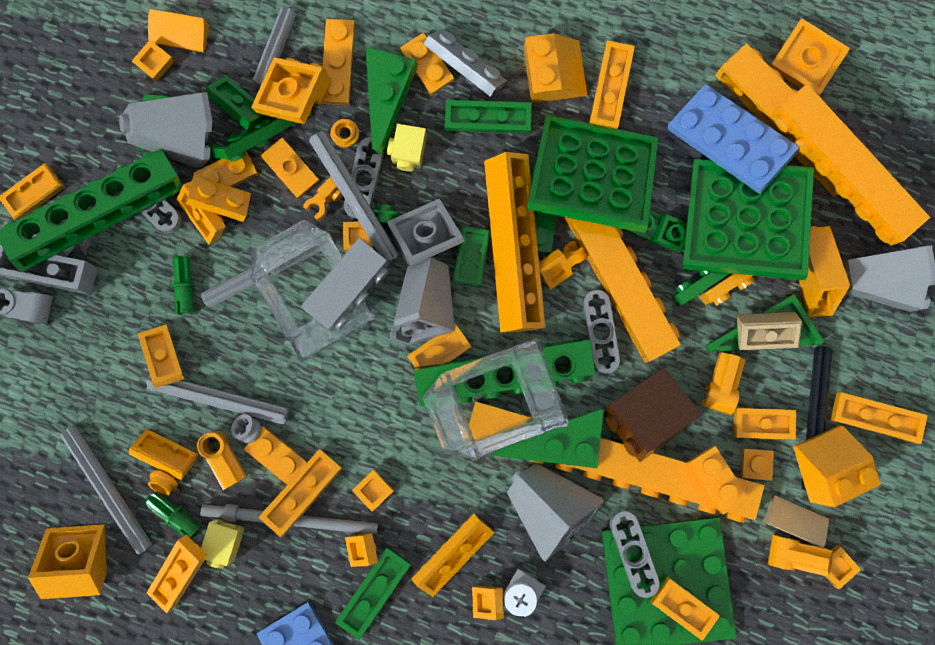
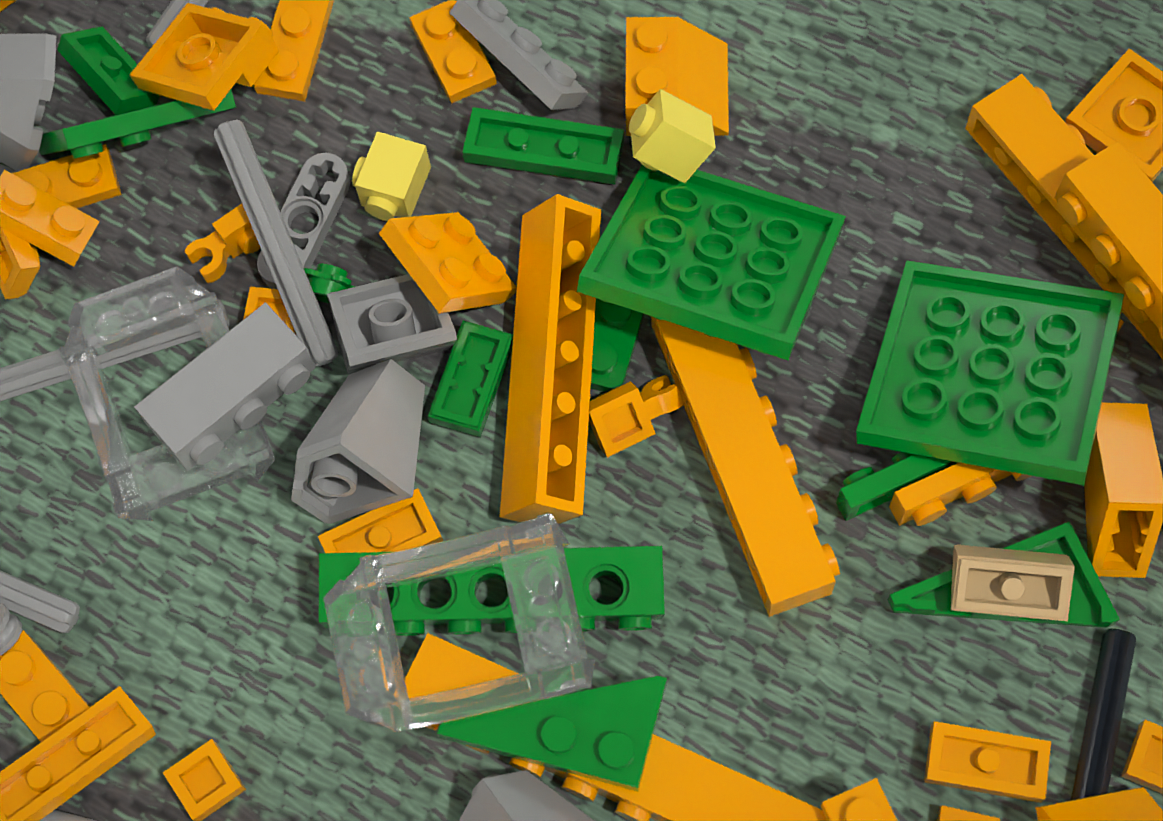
camera: 10 degrees right, 15 degrees down
light orange plate [260,138,320,200] -> none
light orange plate [331,119,359,148] -> none
green wing [366,47,419,155] -> none
light grey beam [583,290,620,374] -> none
light orange plate [589,40,635,129] -> none
reddish brown brick [603,368,702,462] -> none
green slope [623,210,687,253] -> none
medium blue plate [668,84,800,194] -> none
light orange piece [701,352,746,415] -> none
none -> light orange plate [379,212,517,313]
none -> light yellow brick [629,89,716,183]

